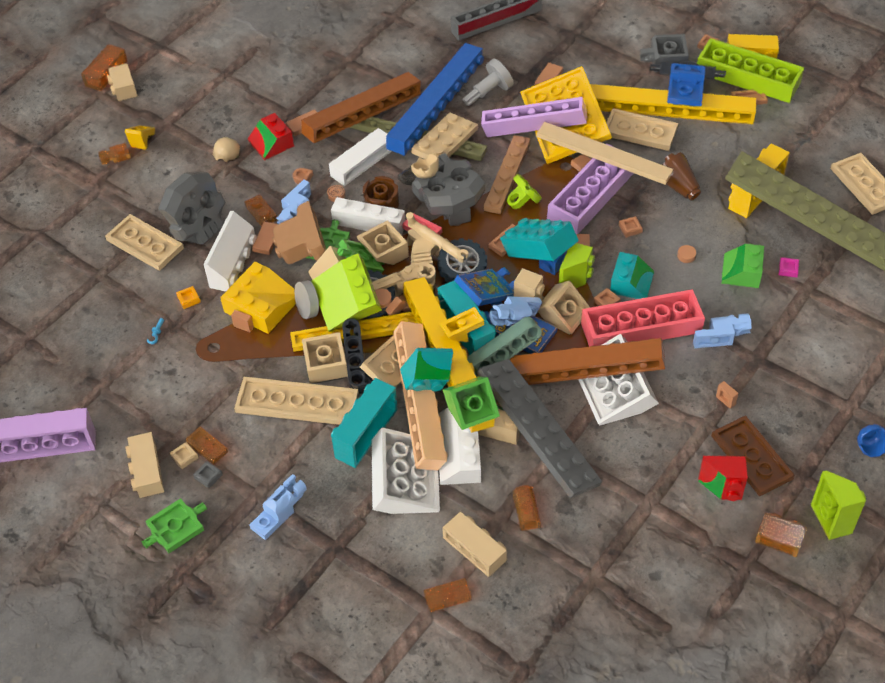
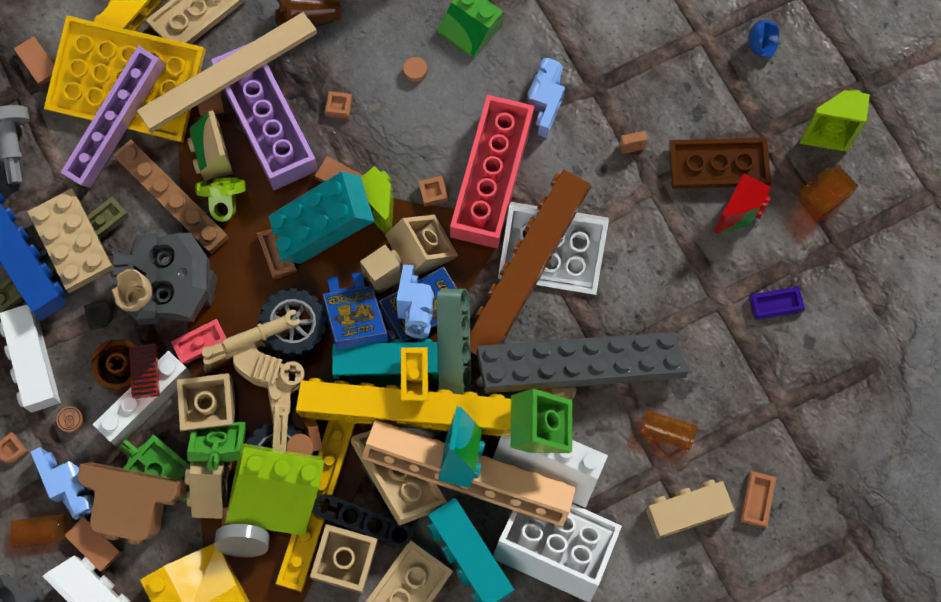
camera: 65 degrees left, 20 degrees up
clear orange plate [424,578,472,612] -> none
teal slope [610,252,654,299] -> none
none -> clear red tile [129,344,160,399]
none -> tan slope [187,111,233,181]
none -> nougat tile [740,471,776,529]
none -> dark purple tile [749,286,805,321]

